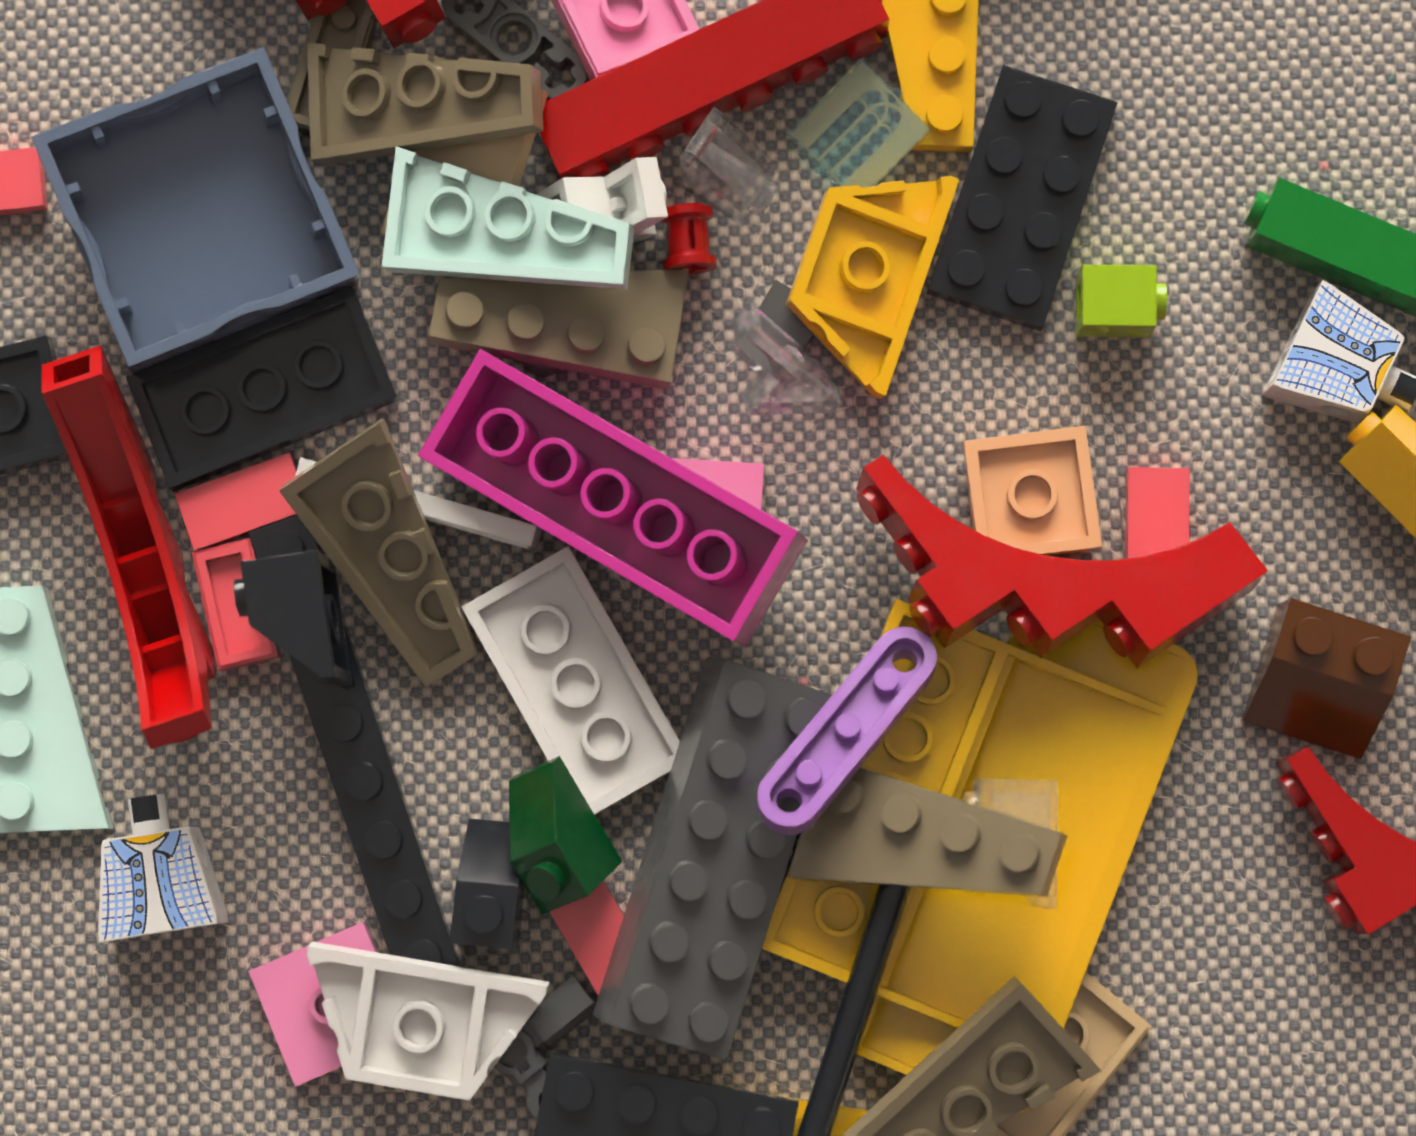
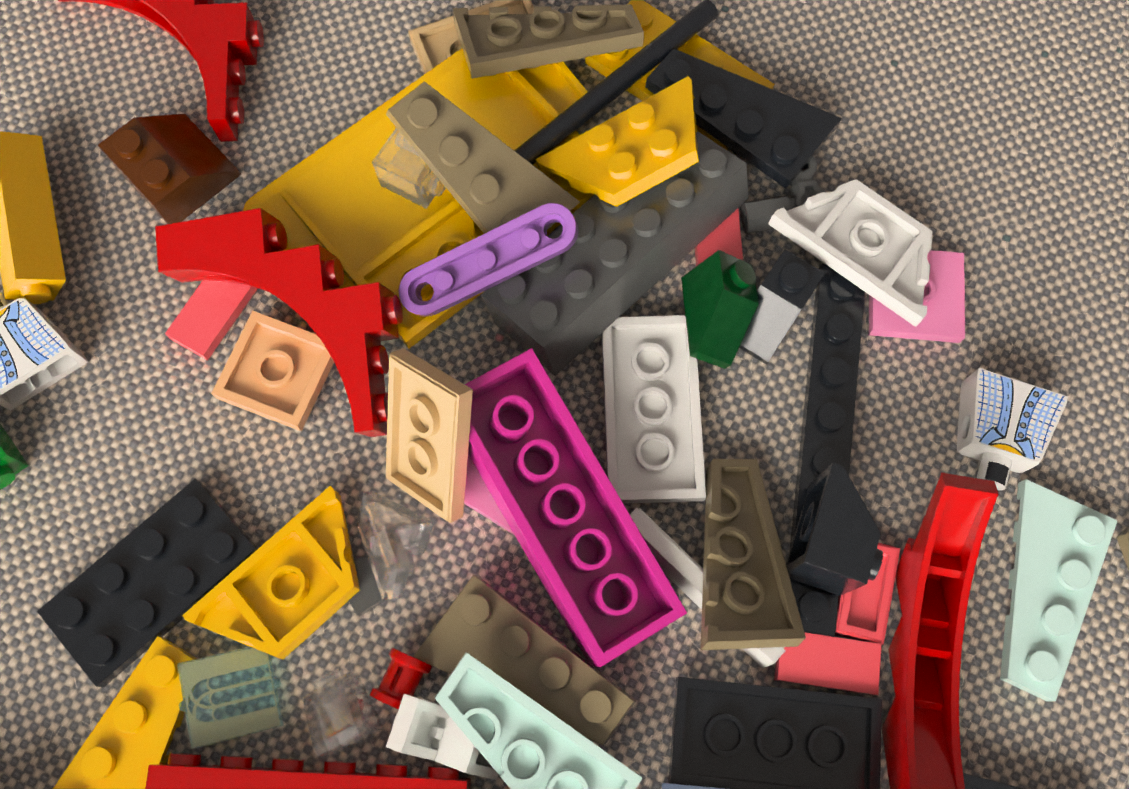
camera: 160 degrees left, 10 degrees down
lime brick [1076,264,1167,338] -> none
none -> tan tile [386,348,473,523]
none -> yellow wing [535,76,699,207]

